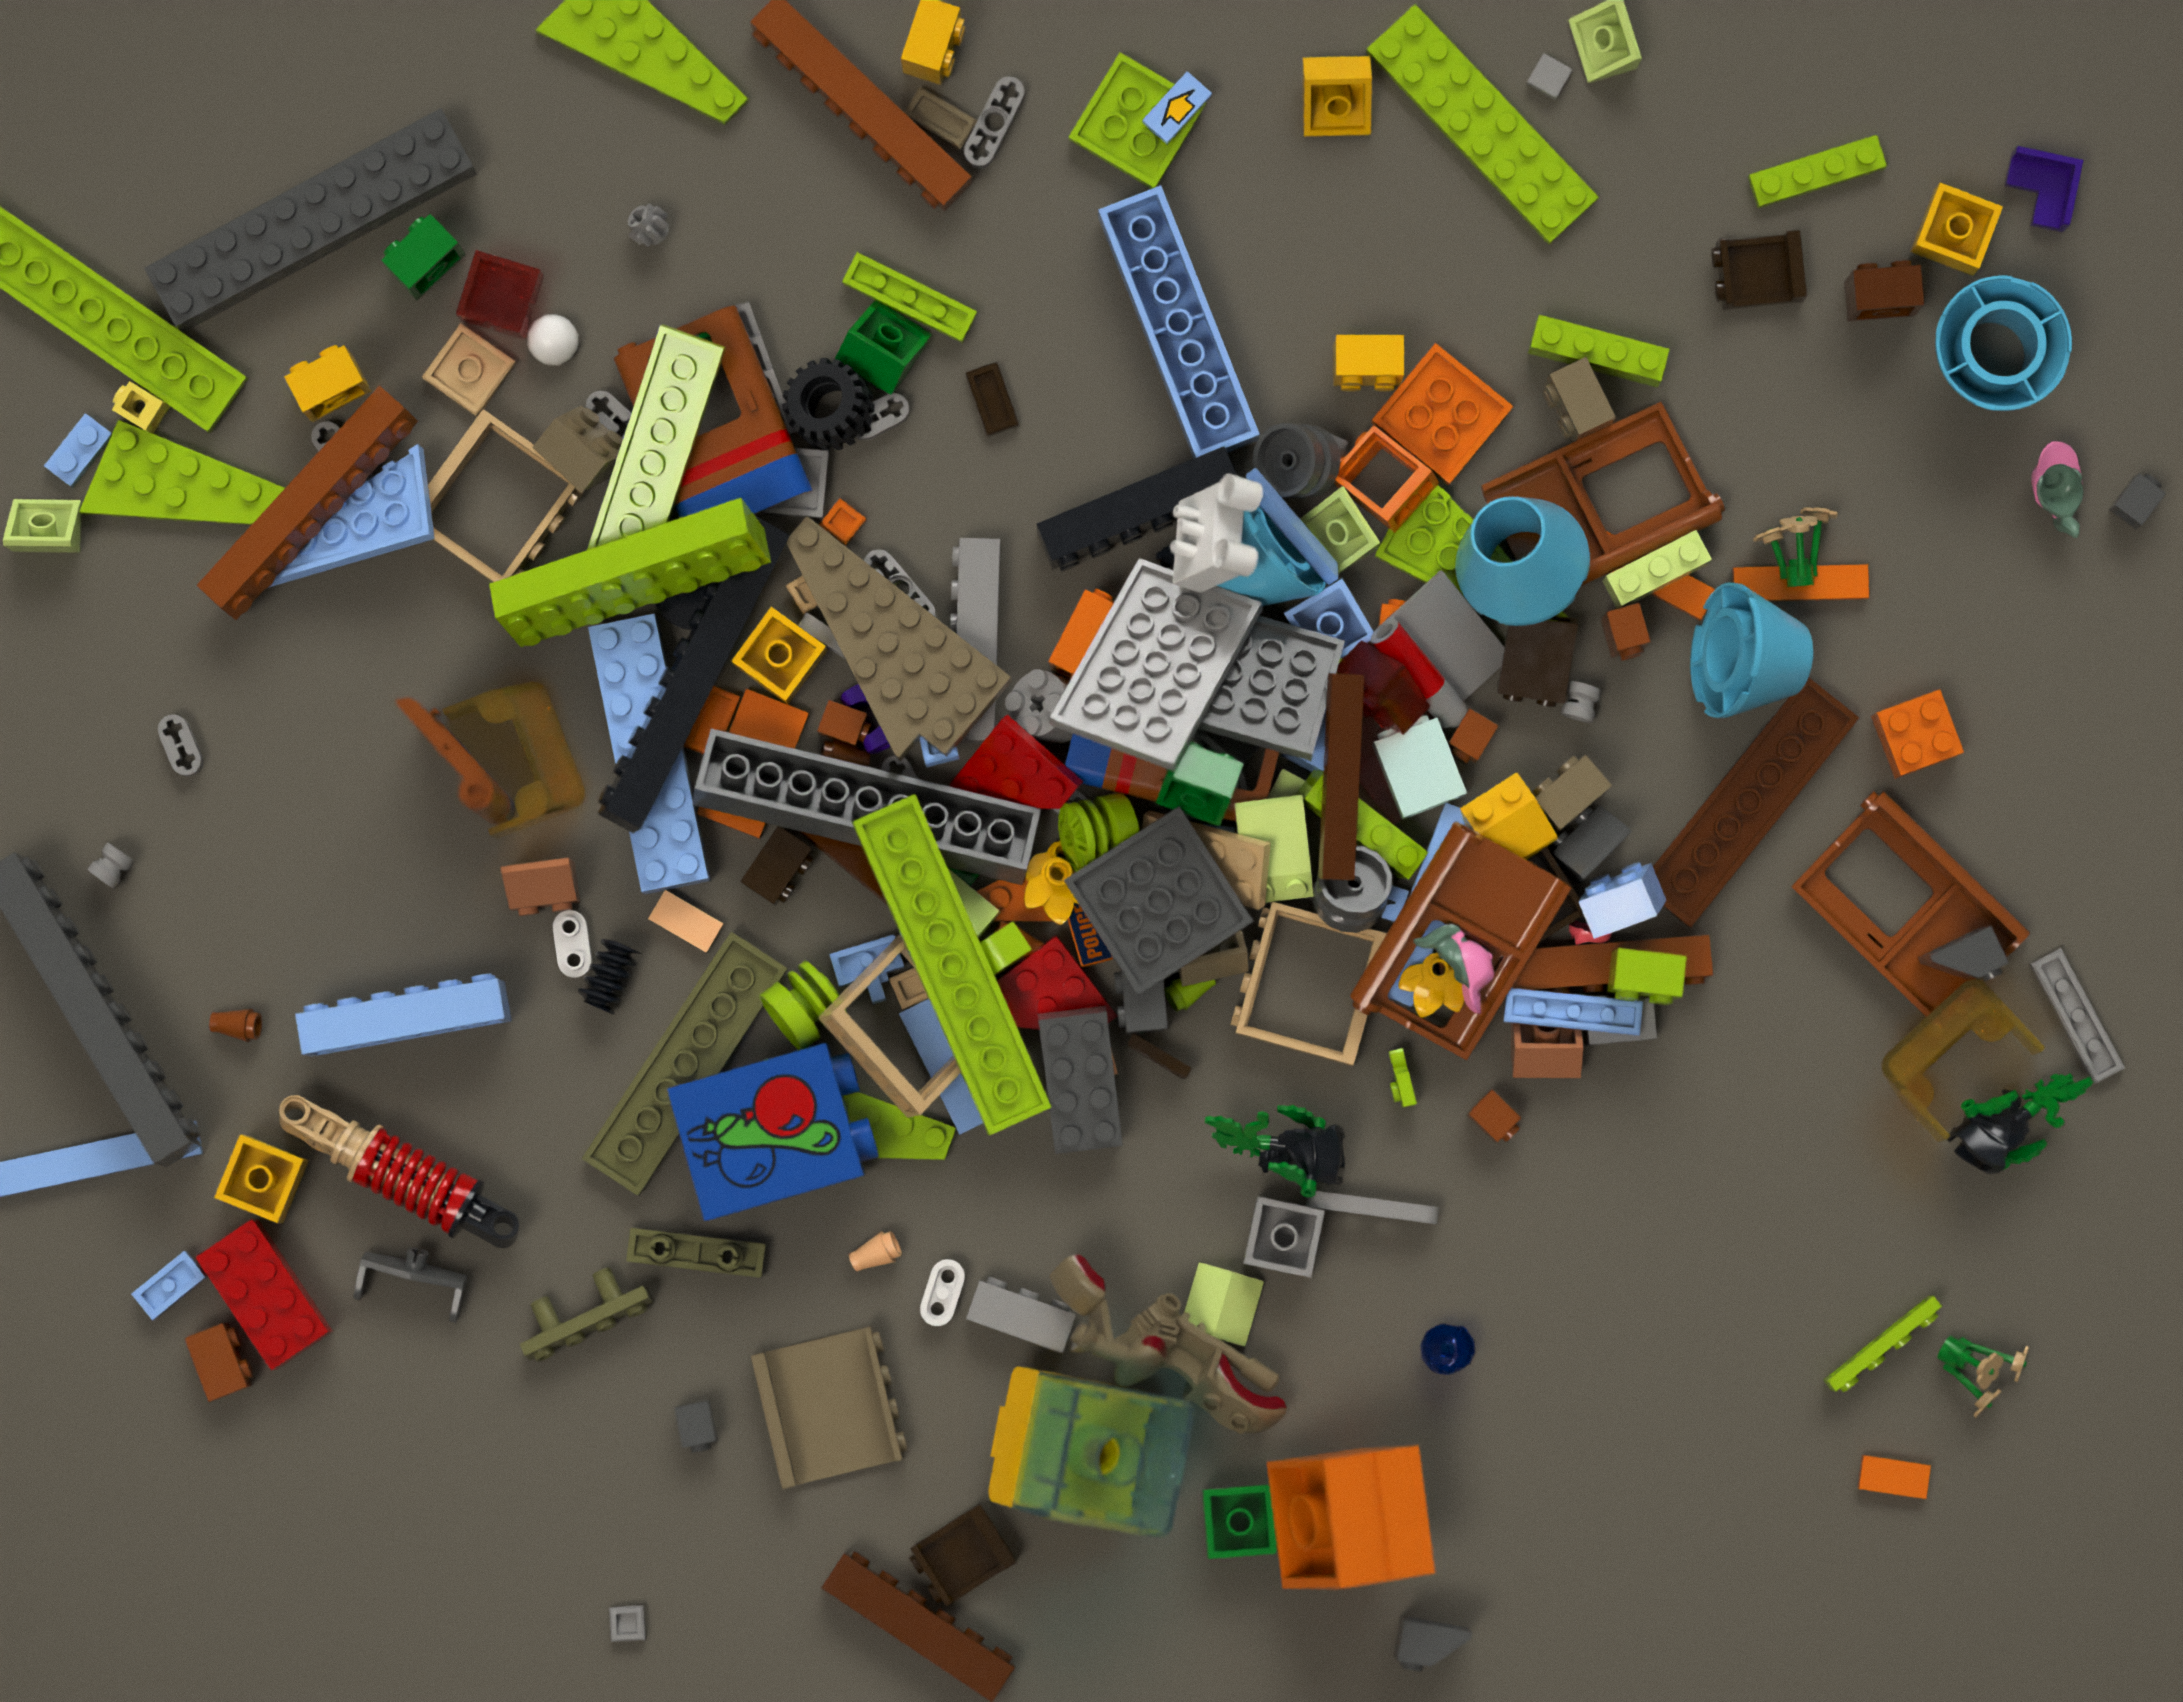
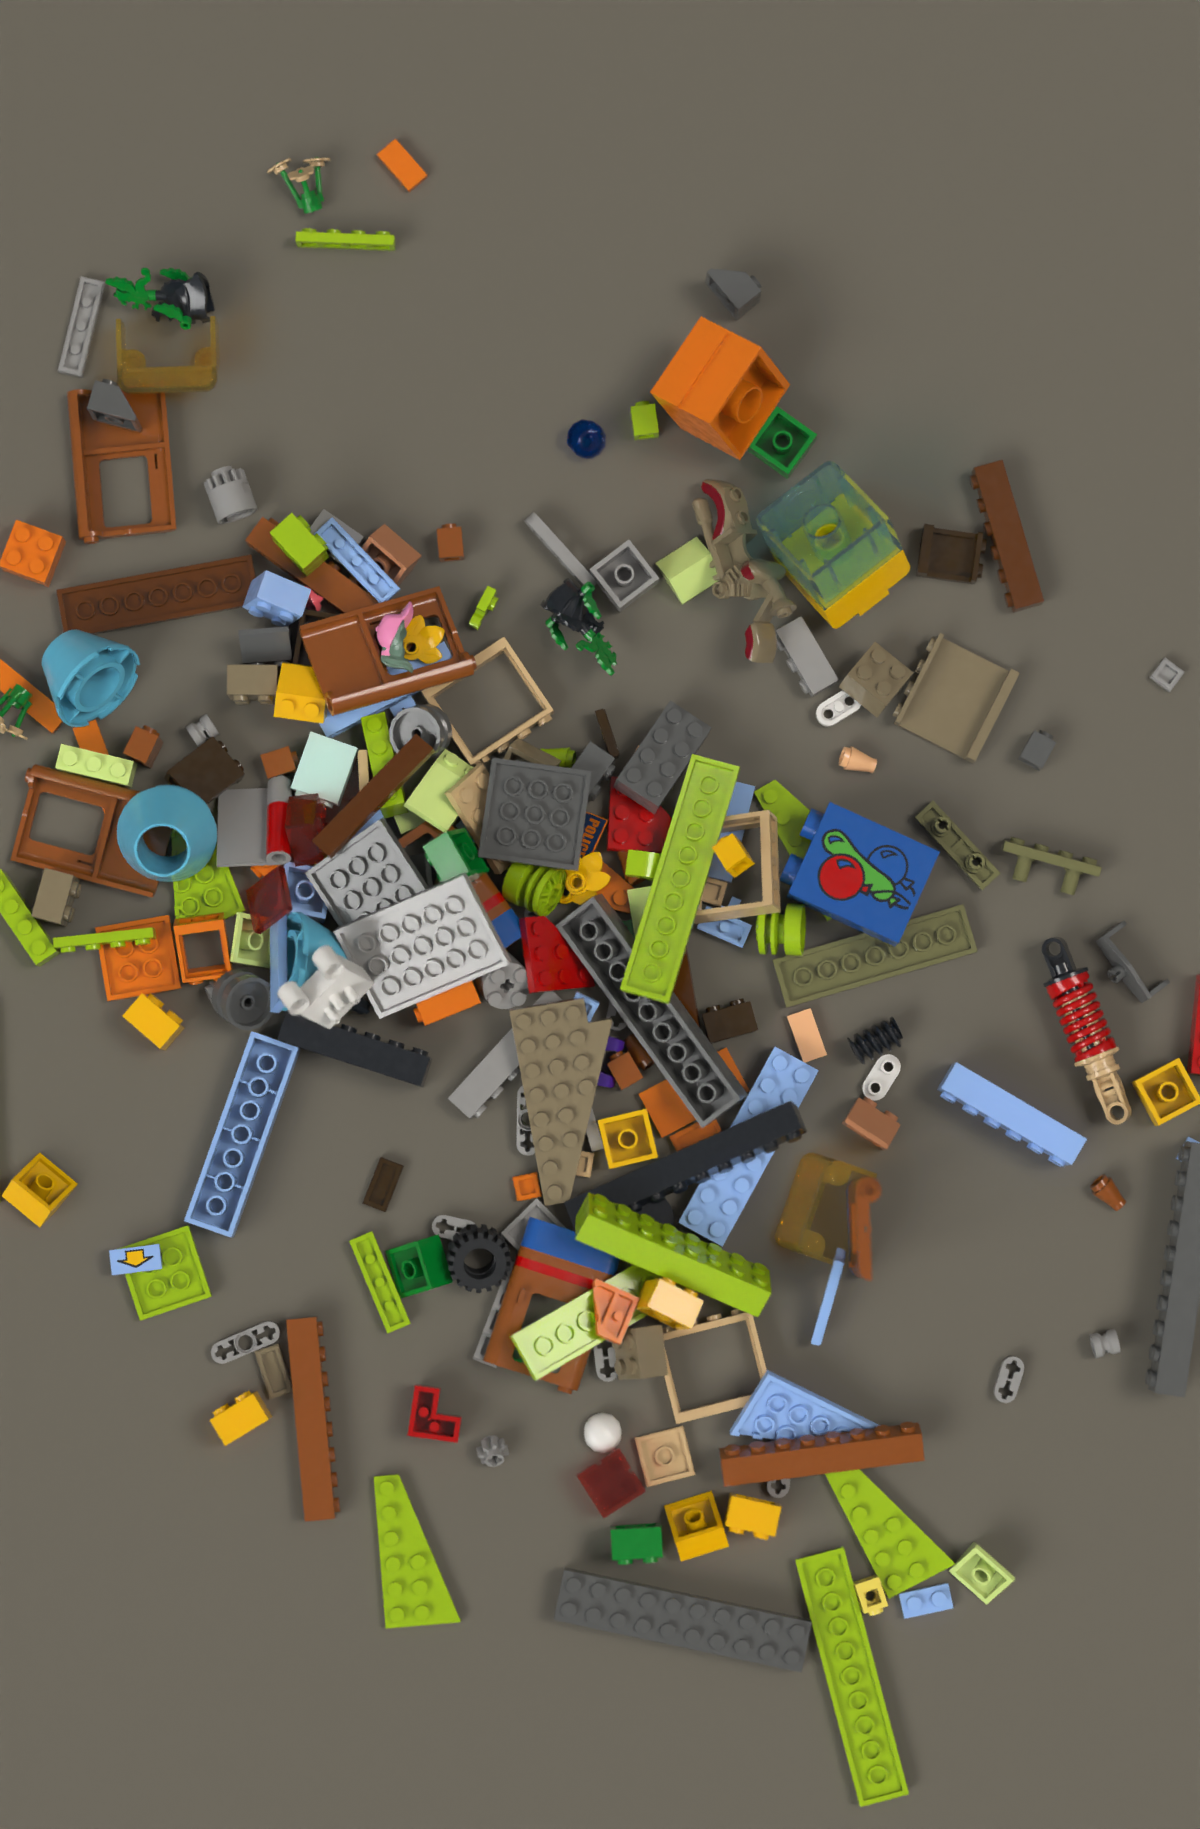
camera: 140 degrees left, 0 degrees up
none -> lime plate [53,927,156,953]
none -> light grey gear [204,466,258,524]
none -> clear red tile [246,866,293,934]
none -> tan tile [357,750,370,791]
none -> red brick [408,1384,462,1443]
none -> orange wing [592,1278,640,1345]
none -> lime brick [630,401,659,440]
none -> yellow brick [635,1277,704,1330]
none -> yellow slope [664,1491,729,1562]
none -> yellow brick [712,833,755,878]
none -> light blue tile [811,1248,846,1346]
none -> dark tan brick [839,642,914,717]

